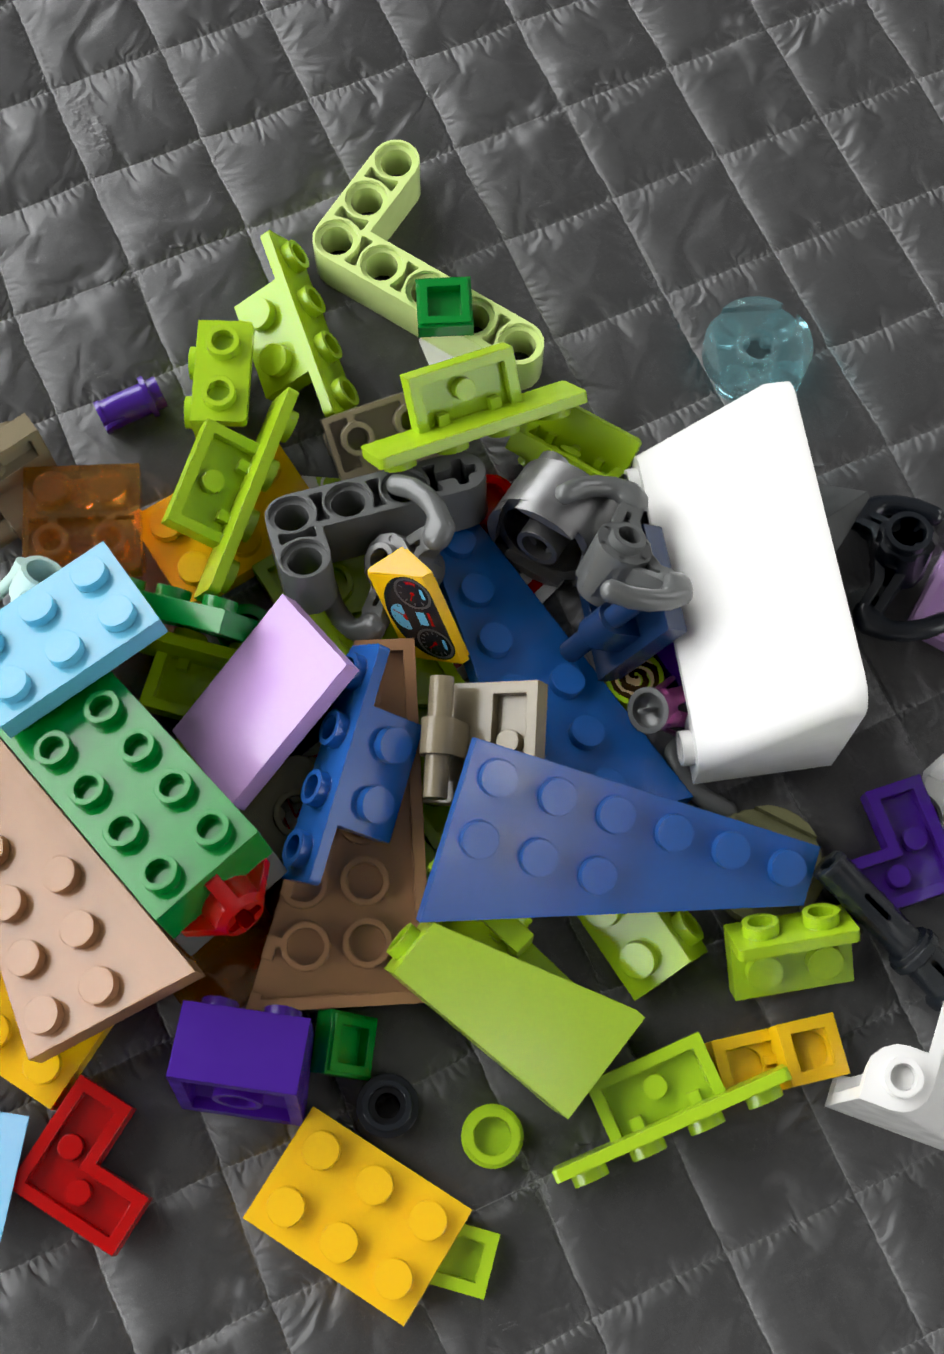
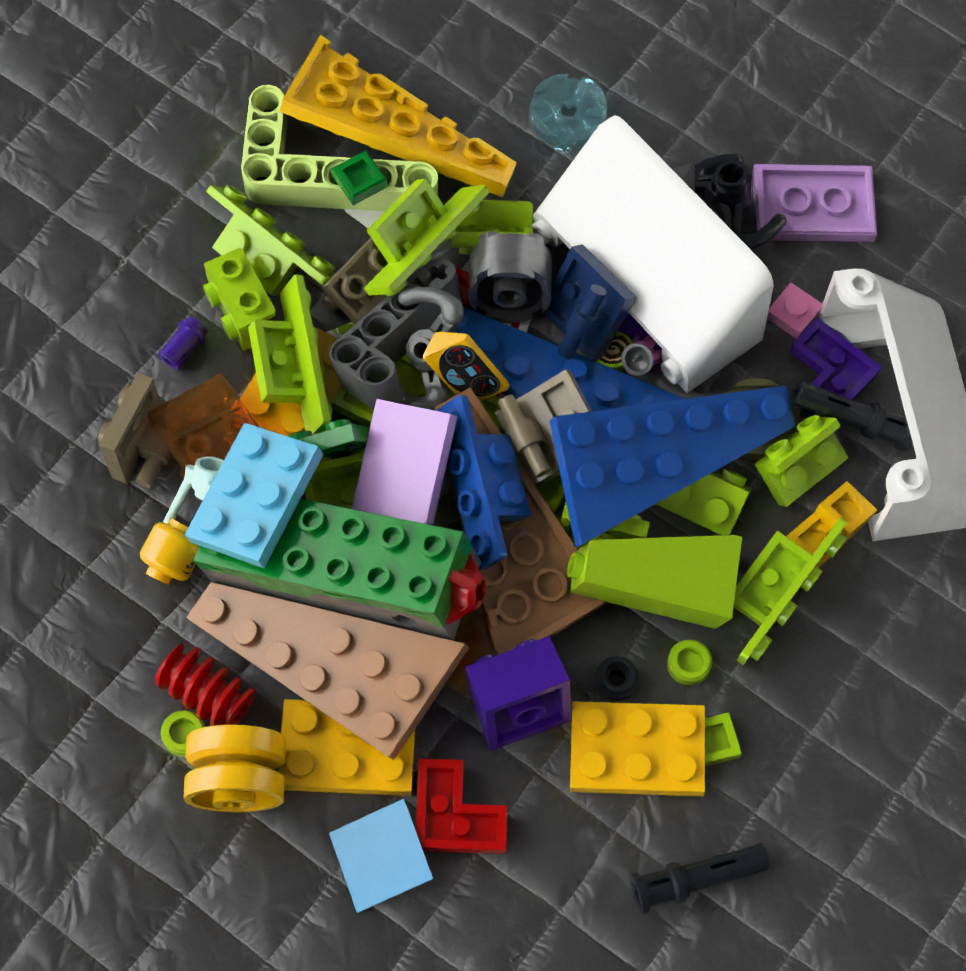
camera: 30 degrees left, 5 degrees down
green tile [310,1009,378,1081] -> none
dark grey piece [555,475,693,612] -> none
none -> yellow wing [280,35,517,197]
none -> bright pink plate [767,282,822,339]

